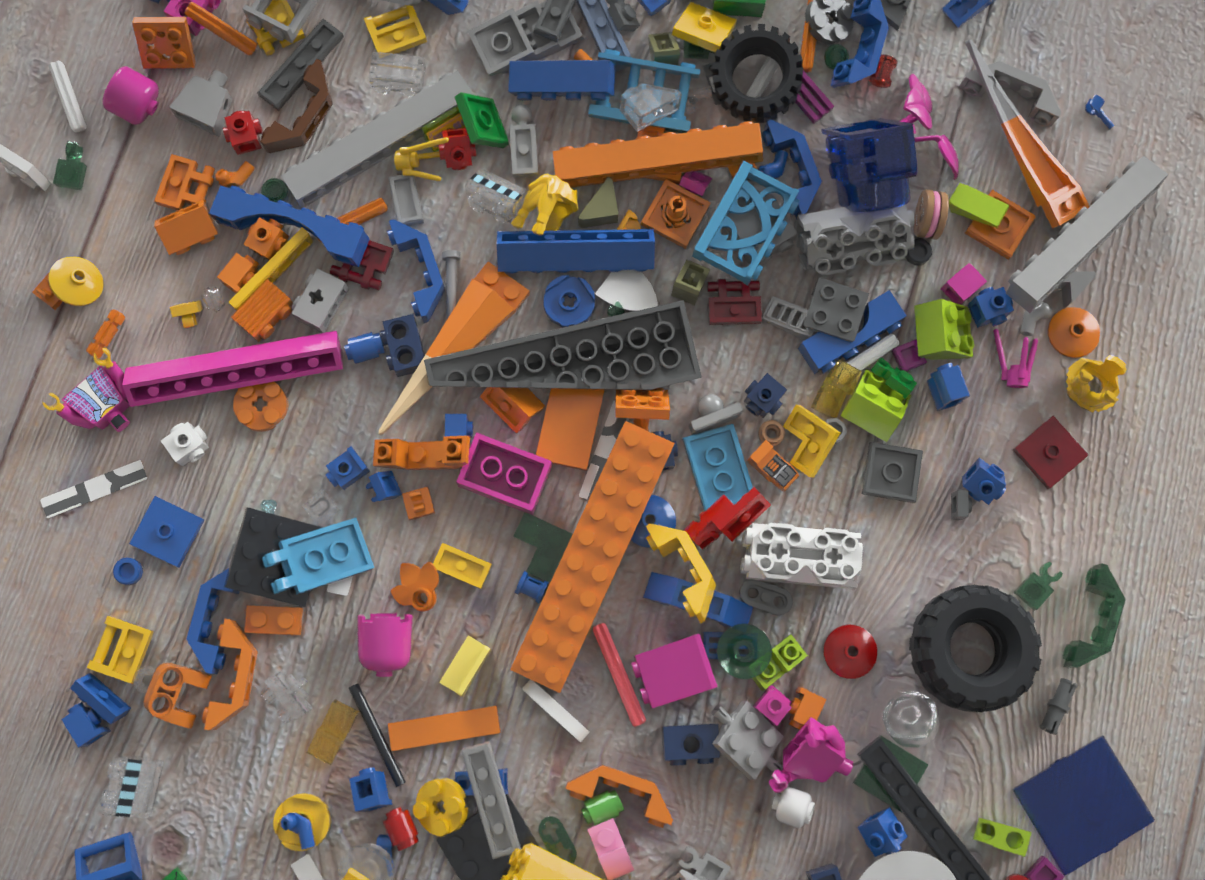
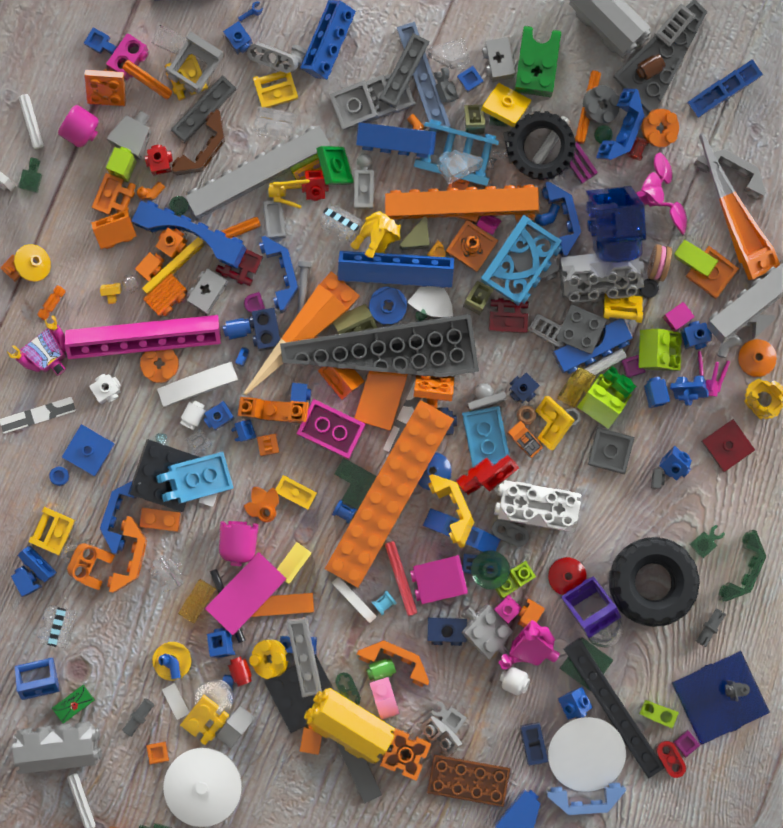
camera: 10 degrees right, 5 degrees up
none -> lime brick [106,147,137,183]
none -> white slope [157,362,238,407]
none -> white brick [180,400,206,430]
none -> dark pink tile [205,552,287,635]
none -> blue tile [235,347,249,367]
none -> magenta tile [244,292,265,314]
none -> olive panel [333,304,377,334]
none -> medium azure bush [371,590,397,616]
none -> dark purple window [561,576,621,638]
none -> yellow plate [603,293,643,323]
none -> orange plate [641,109,679,147]
none -> blue hips [670,375,709,406]
none -> dark grey hinge [725,680,750,702]

